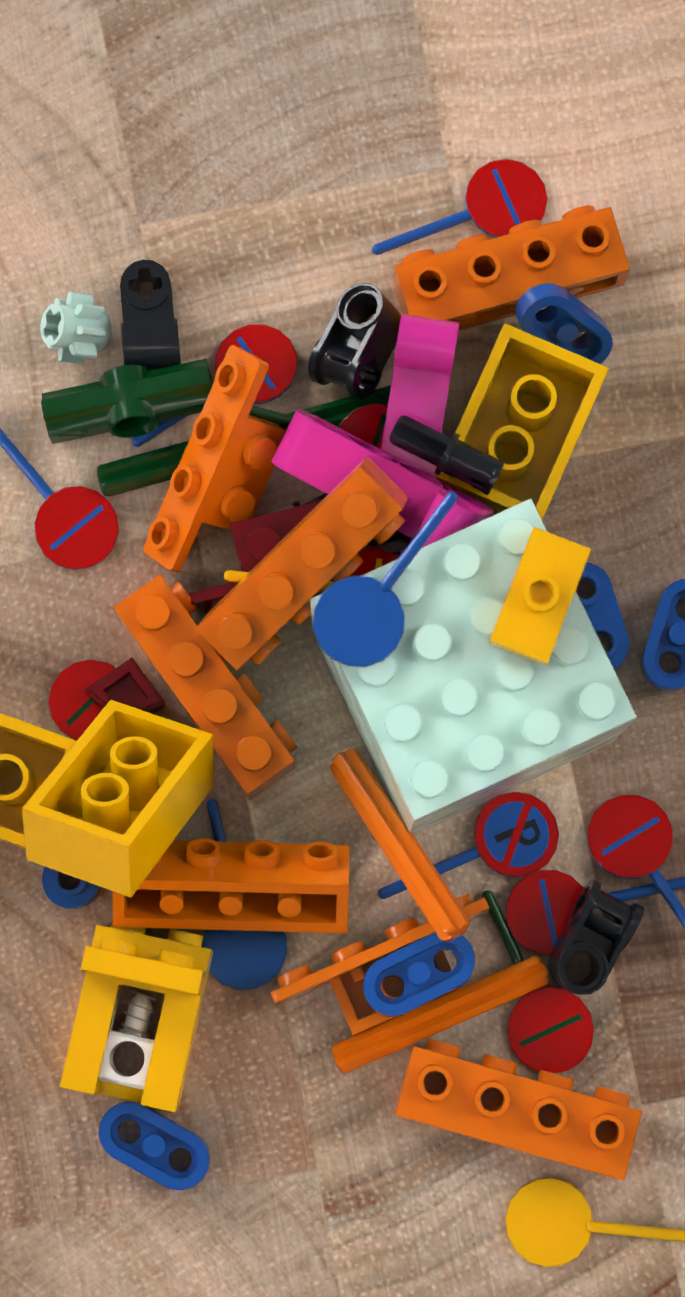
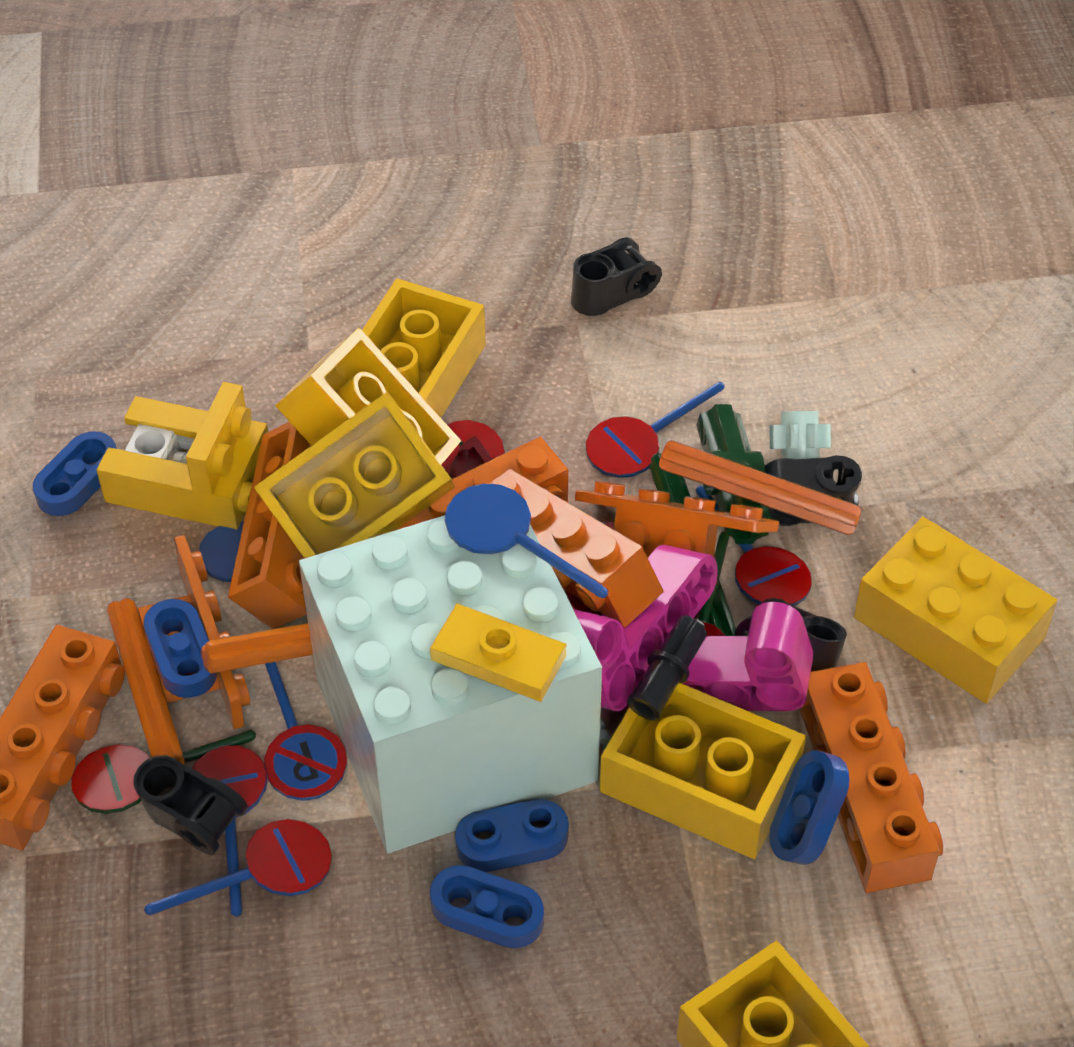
camera: 95 degrees right, 30 degrees down
red piece [372,159,548,255] -> none
none -> yellow brick [254,391,455,558]
none -> orange axle [659,440,861,535]
none -> yellow brick [854,516,1058,704]

